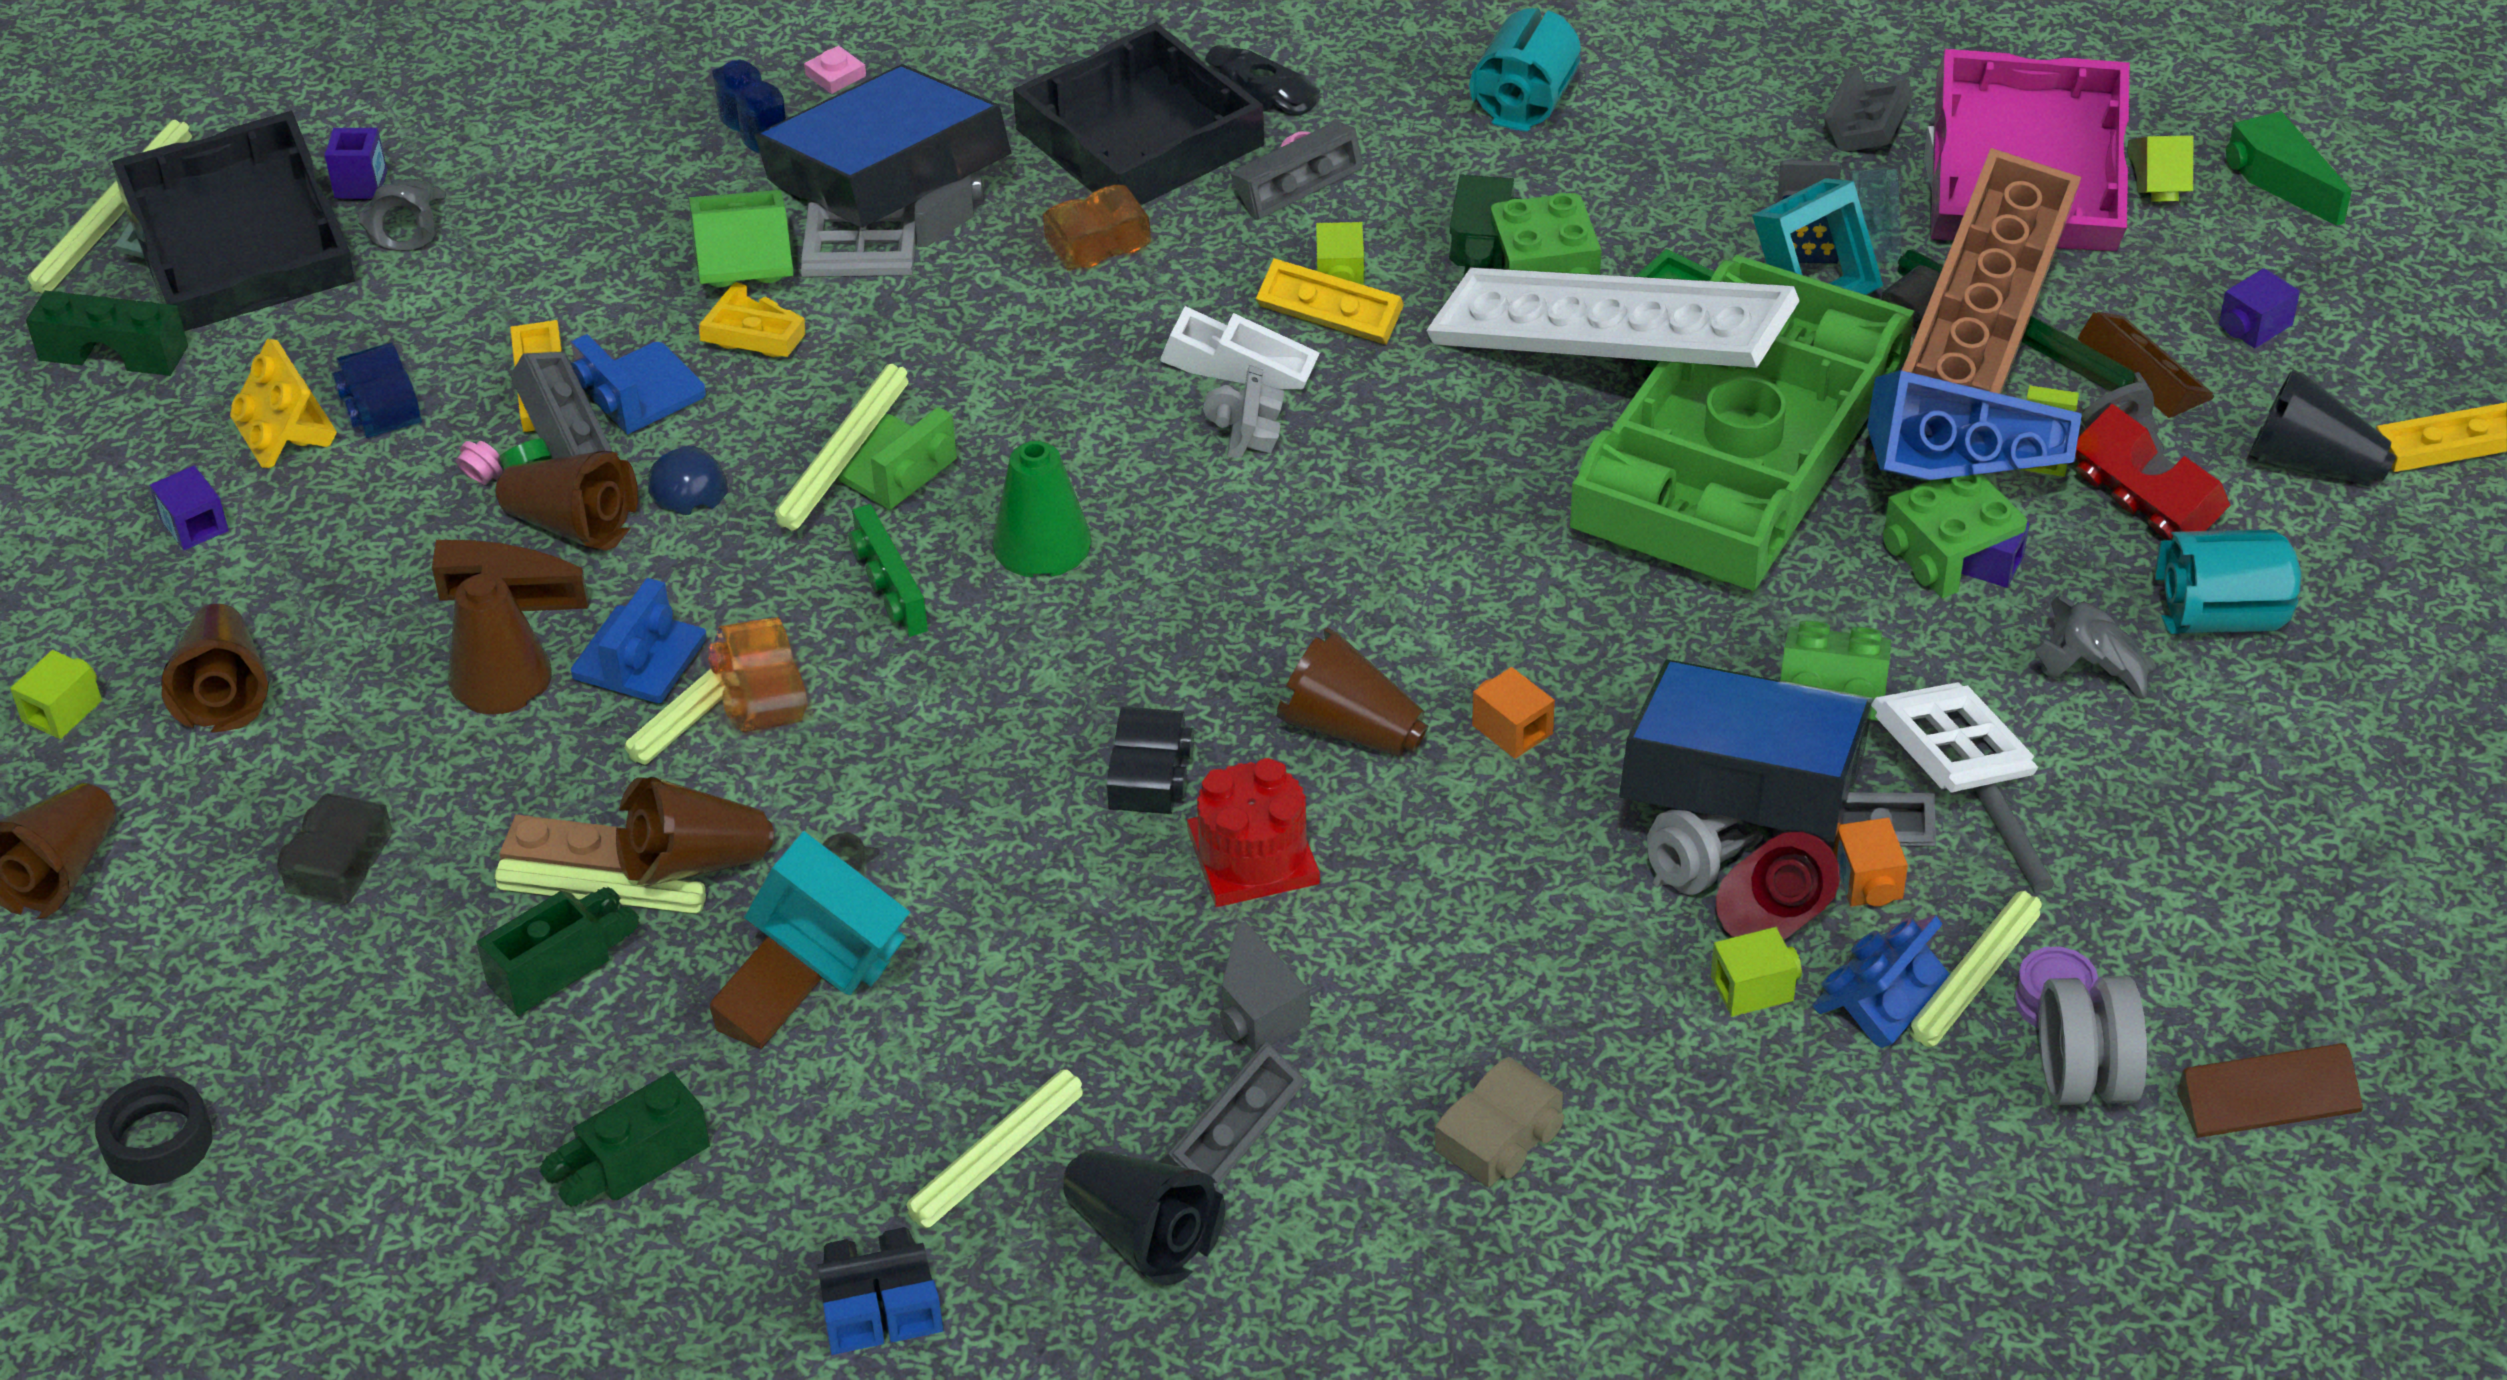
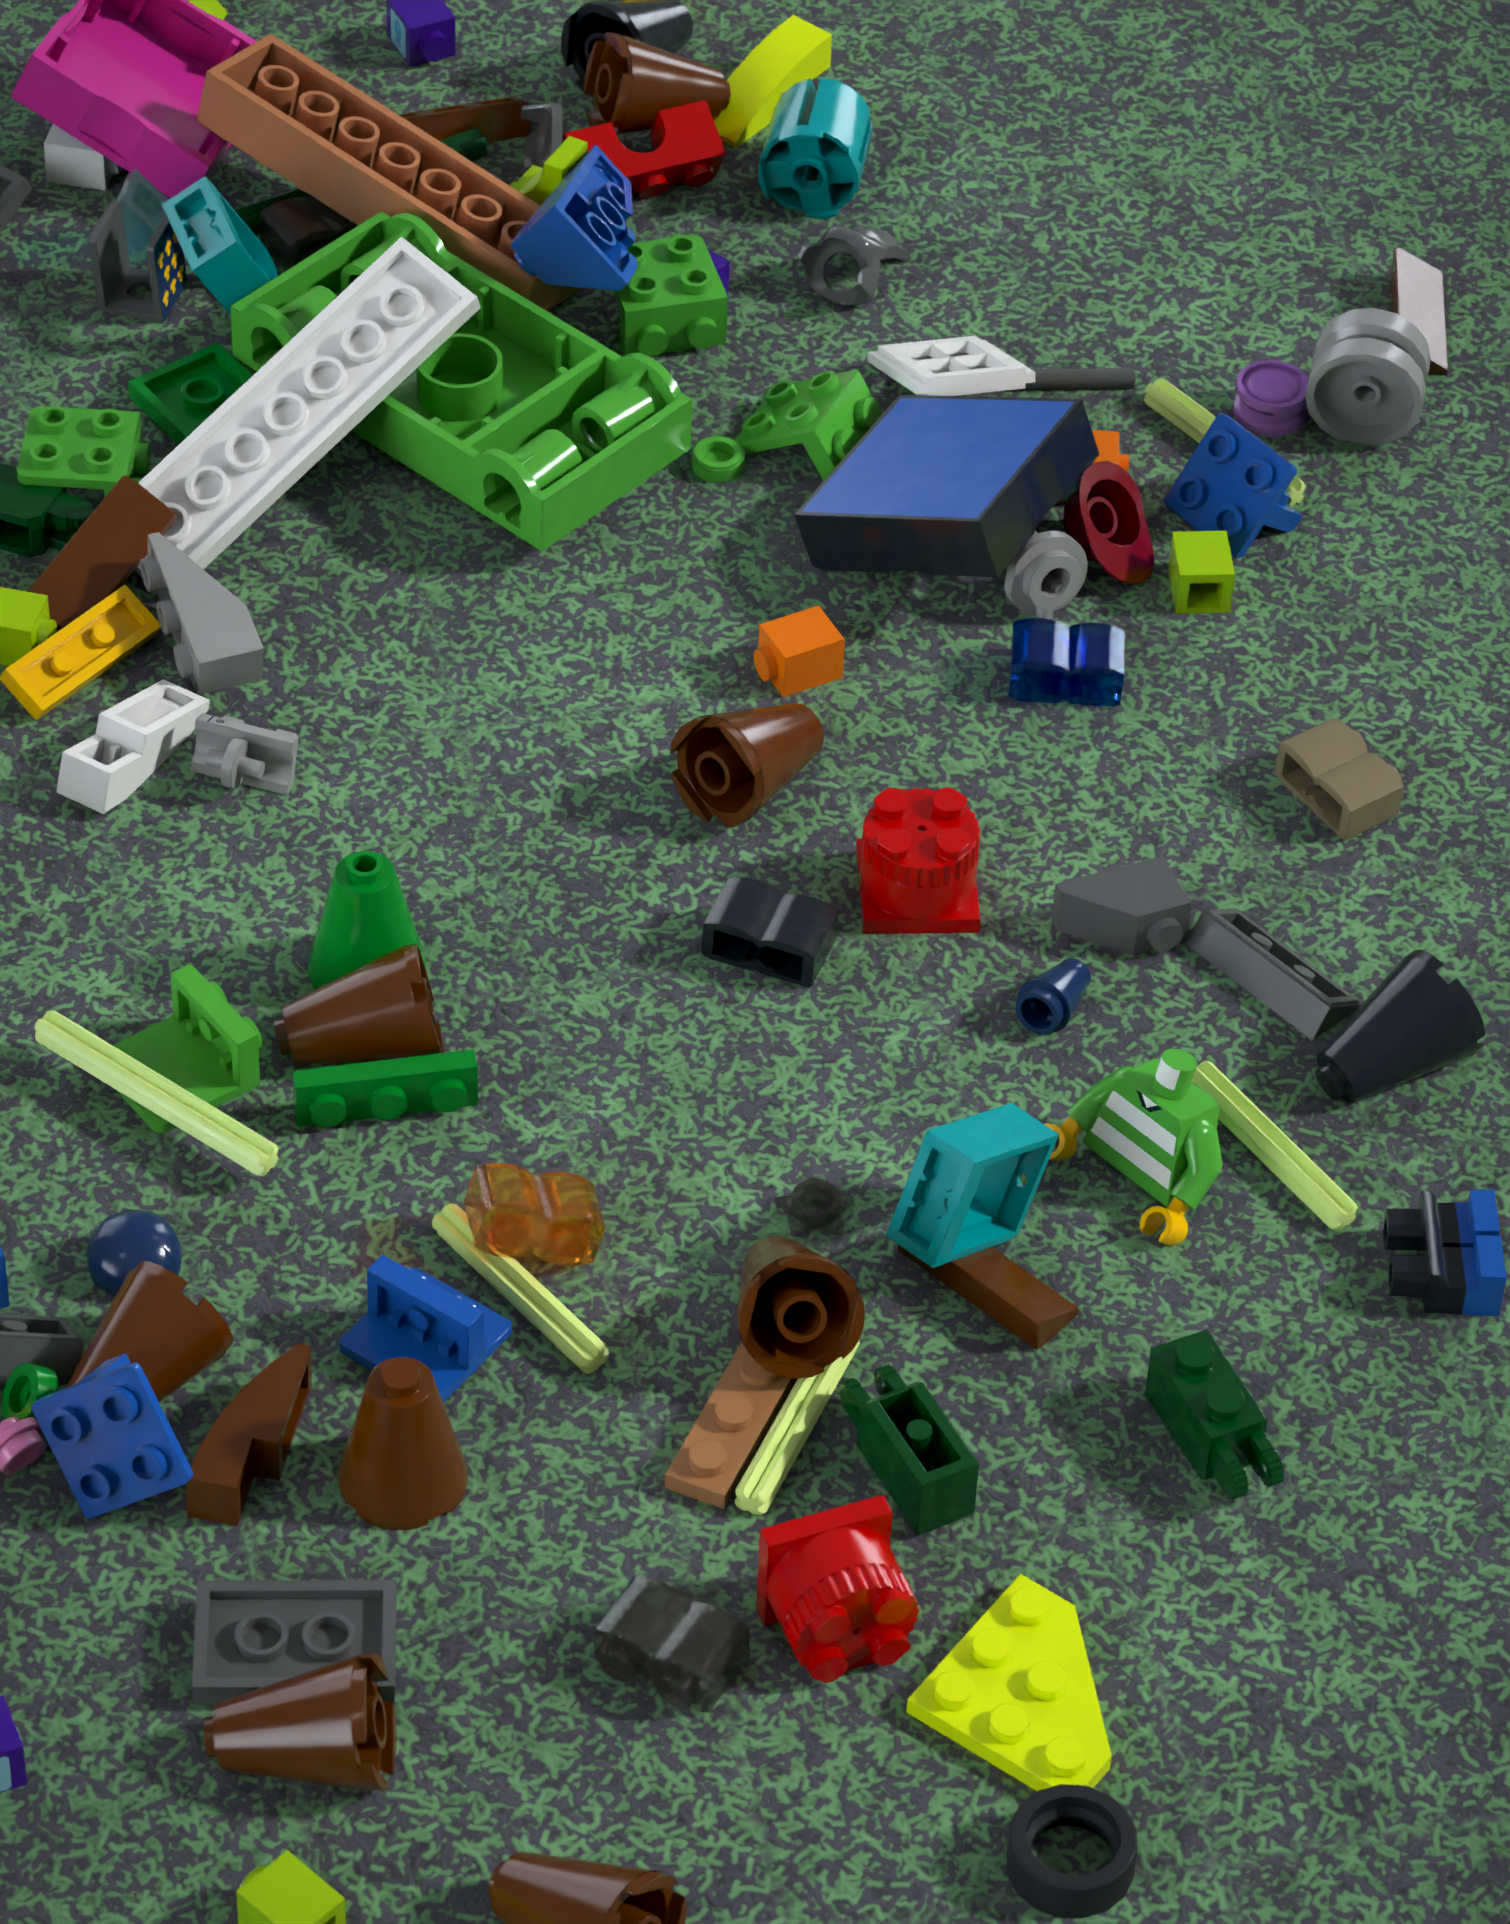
camera: 80 degrees left, 0 degrees up
none -> reddish brown slope [27,475,178,631]
none -> blue bracket [31,1353,194,1518]
none -> light grey slope [140,532,264,695]
none -> dark grey plate [192,1580,397,1704]
none -> reddish brown cone [273,943,445,1064]
none -> reddish brown cone [584,32,730,135]
none -> bright green tile [691,436,745,483]
none -> neon yellow slope [714,15,832,148]
none -> red piece [756,1495,919,1683]
none -> neon yellow plate [906,1574,1112,1791]
none -> clear blue brick [1008,618,1125,707]
none -> dark blue cone [1016,958,1091,1034]
none -> bright green torso [1044,1049,1223,1246]

